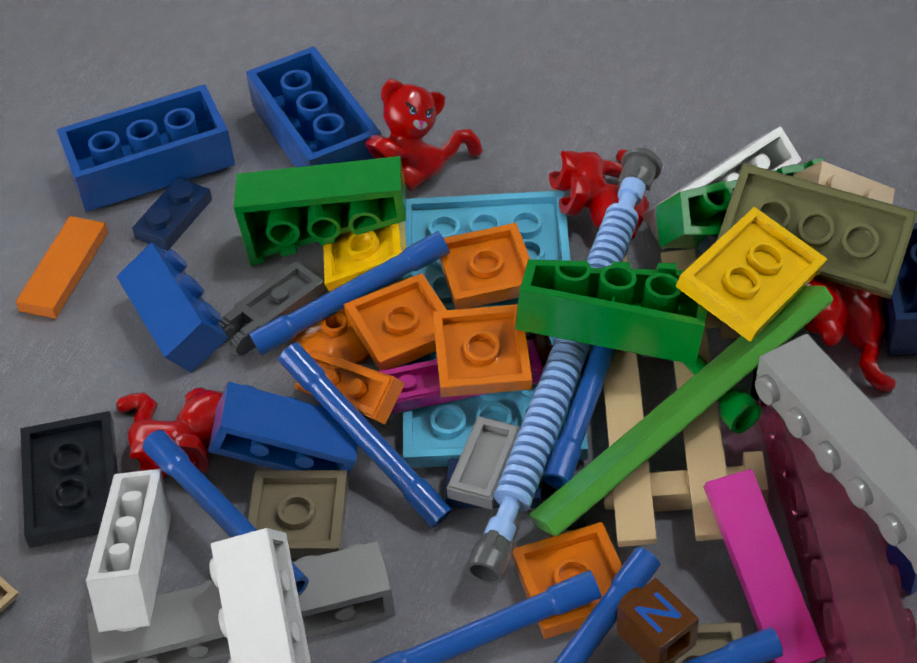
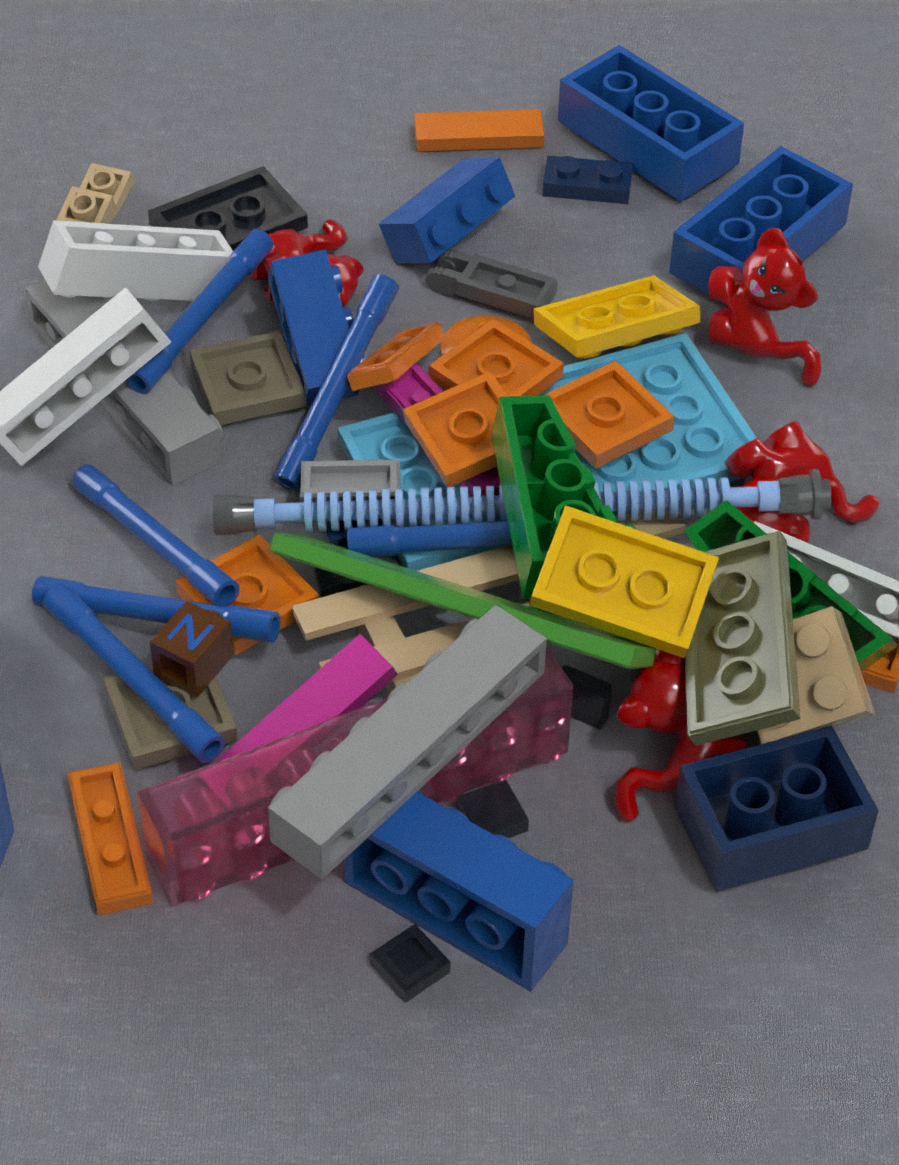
camera: 65 degrees right, 0 degrees up
green wedge [233,156,406,267] -> none
blue piece [249,231,450,356] -> none

